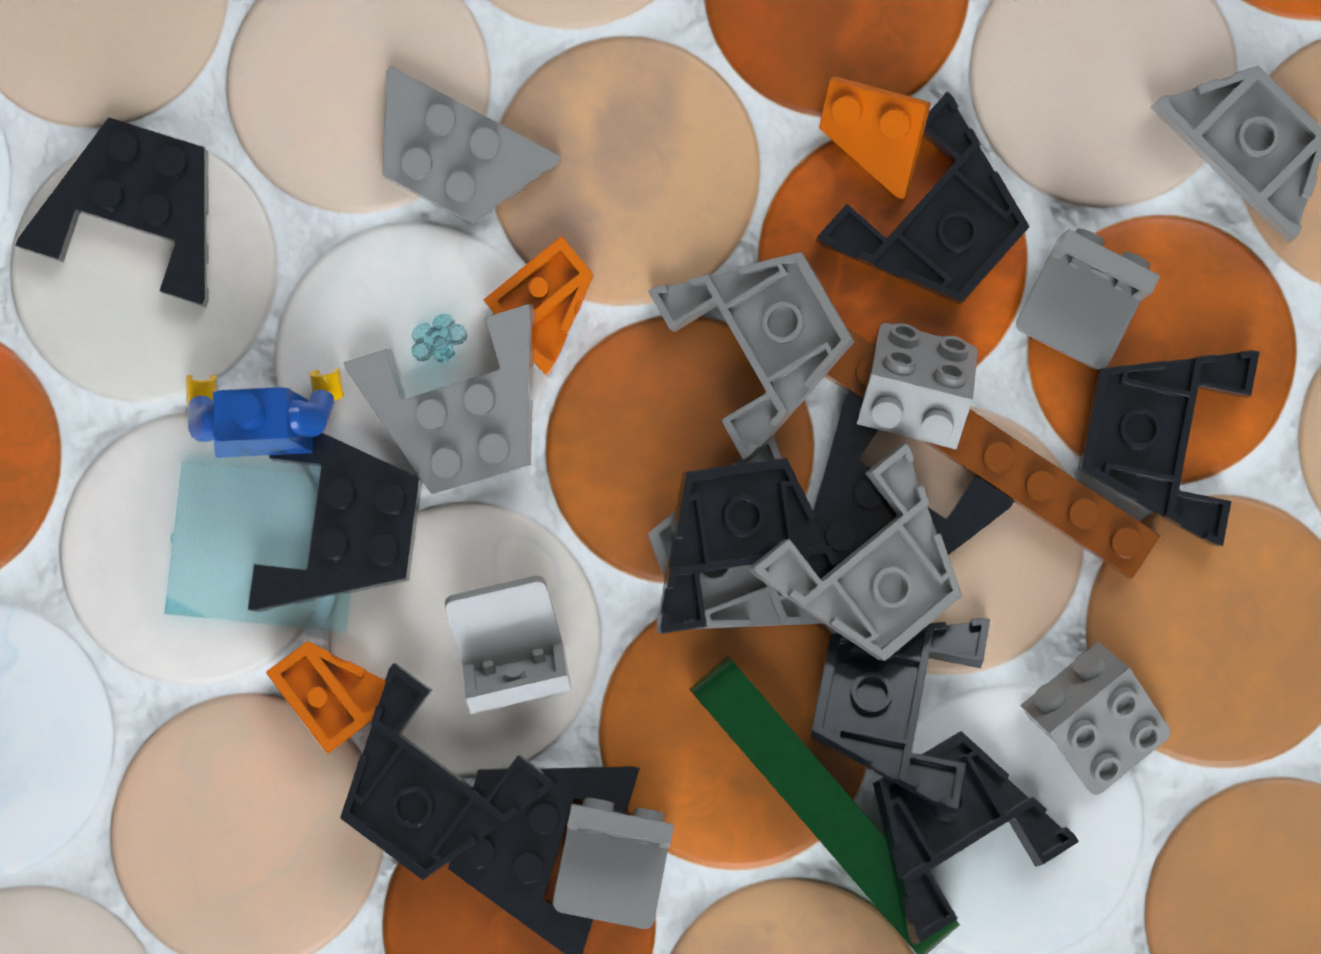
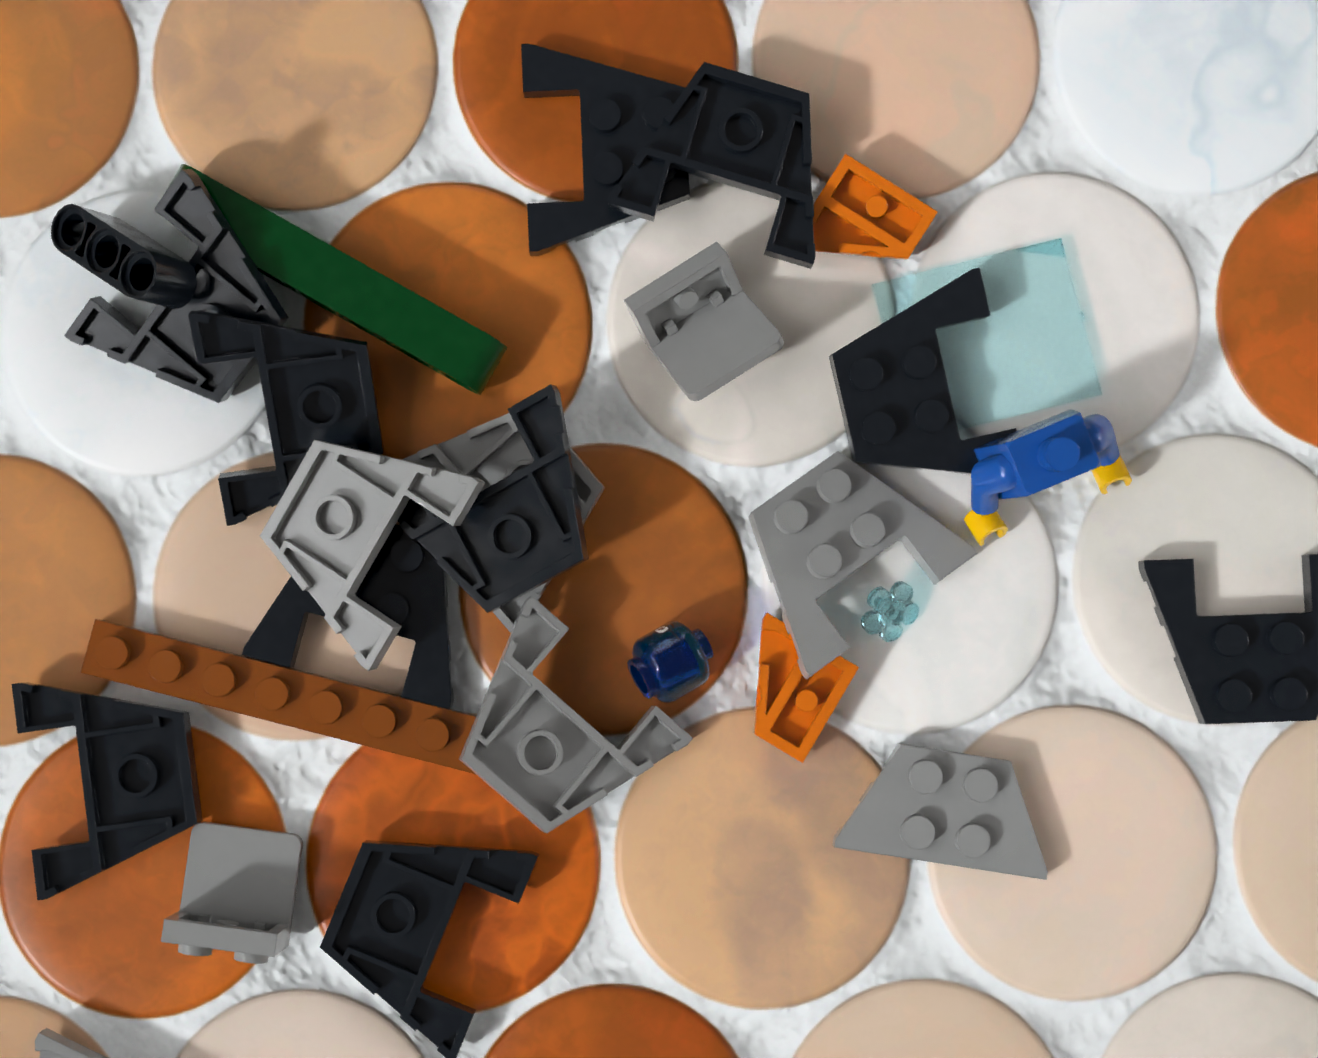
camera: 165 degrees right, 0 degrees up
light grey bracket [553,797,674,929] -> none
orange wing [819,76,931,199] -> none
light grey bracket [857,323,978,449] -> none
light grey bracket [1020,641,1170,795] -> none
none -> black beam [51,204,197,309]
none -> clear blue head [627,621,713,703]

